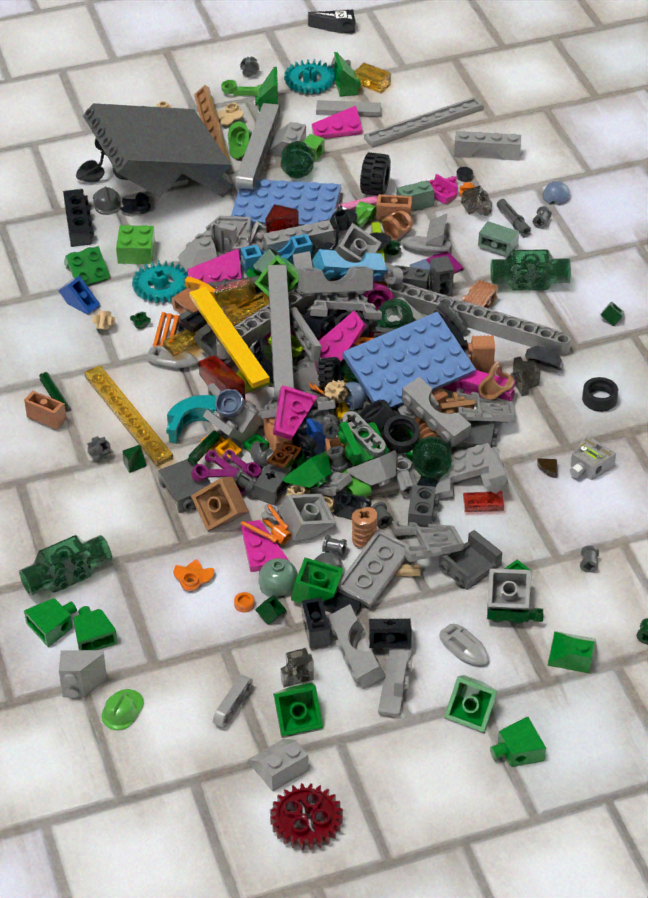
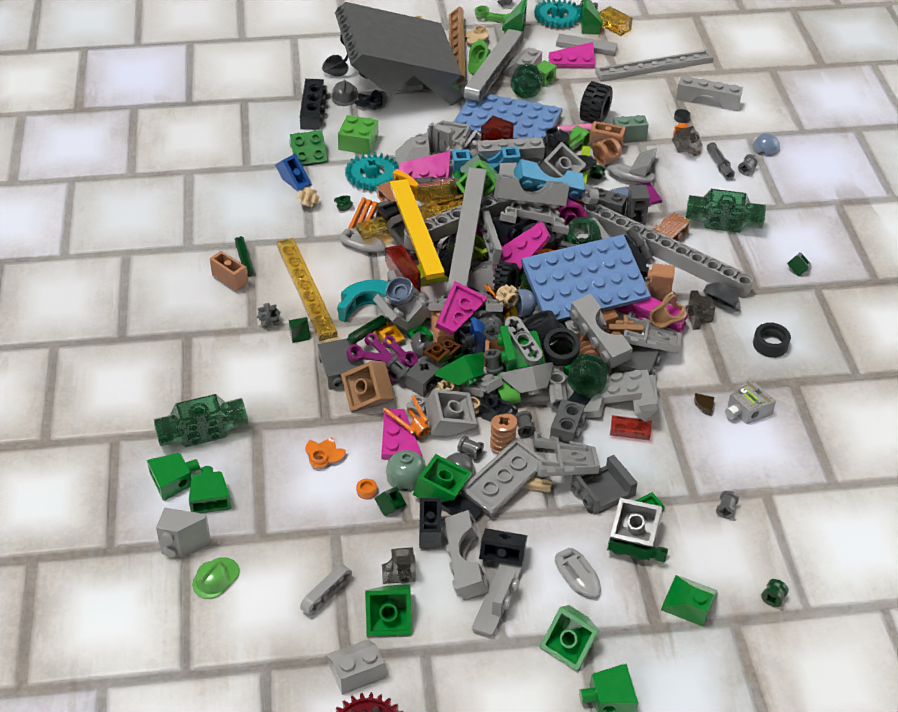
camera: 10 degrees right, 0 degrees up
dark pink slope [429,174,458,204] -> none
sand green brick [478,221,519,256] -> none

